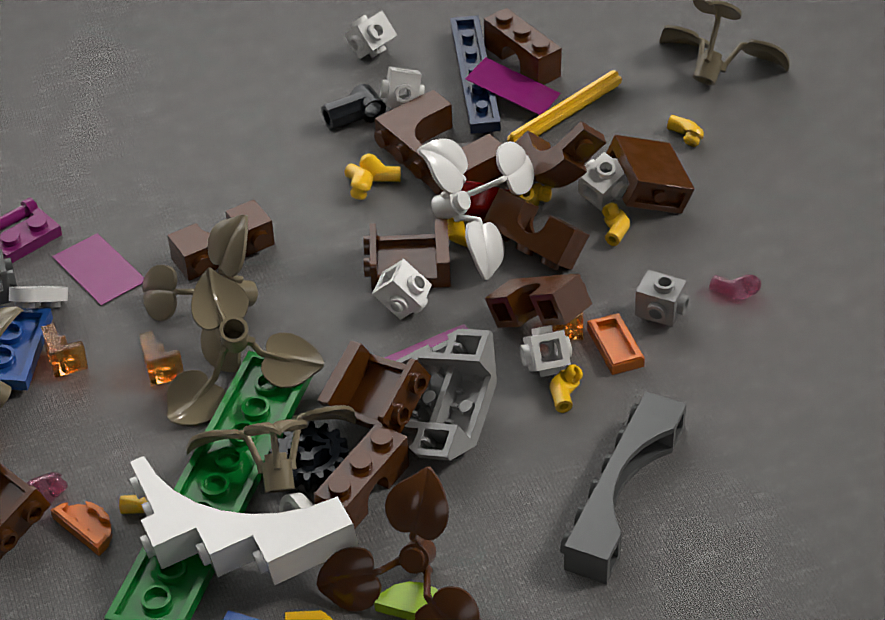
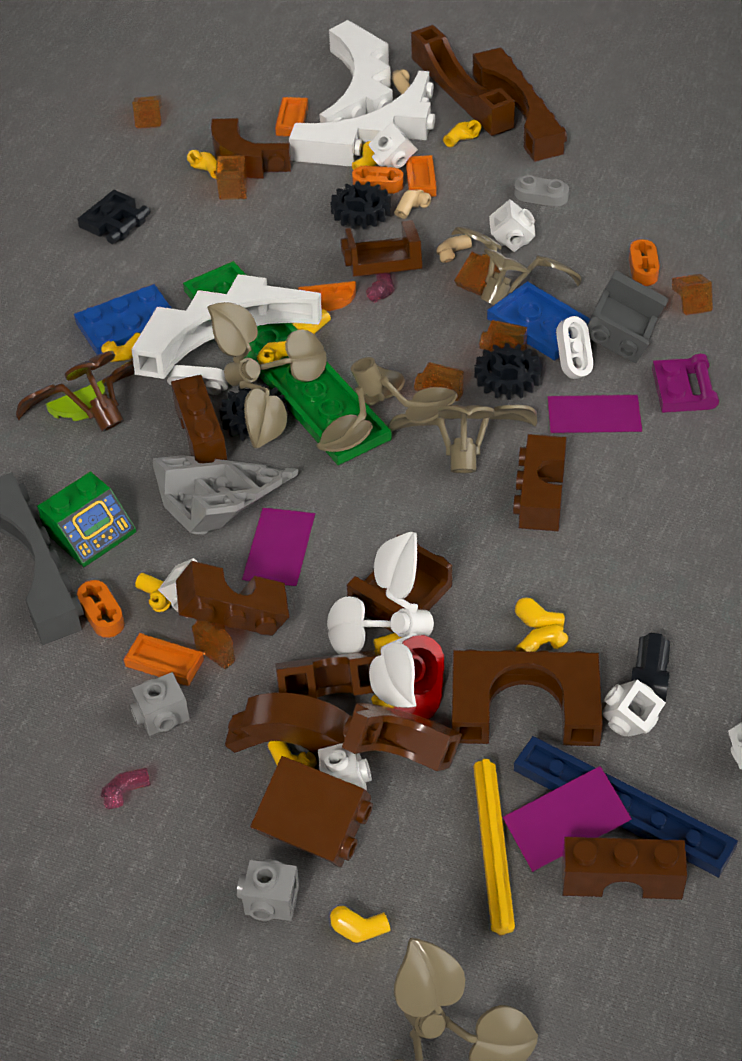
camera: 130 degrees right, 5 degrees up
reddish brown panel [317,341,432,433] -> none
white brick [372,259,432,320] -> none
none -> slope [37,471,136,568]
none -> orange beam [77,580,125,638]
none -> reddish brown arch [224,693,350,758]
none -> light grey brick [237,859,299,921]
none -> yellow arm [257,341,288,365]
none -> black gear [474,343,542,400]

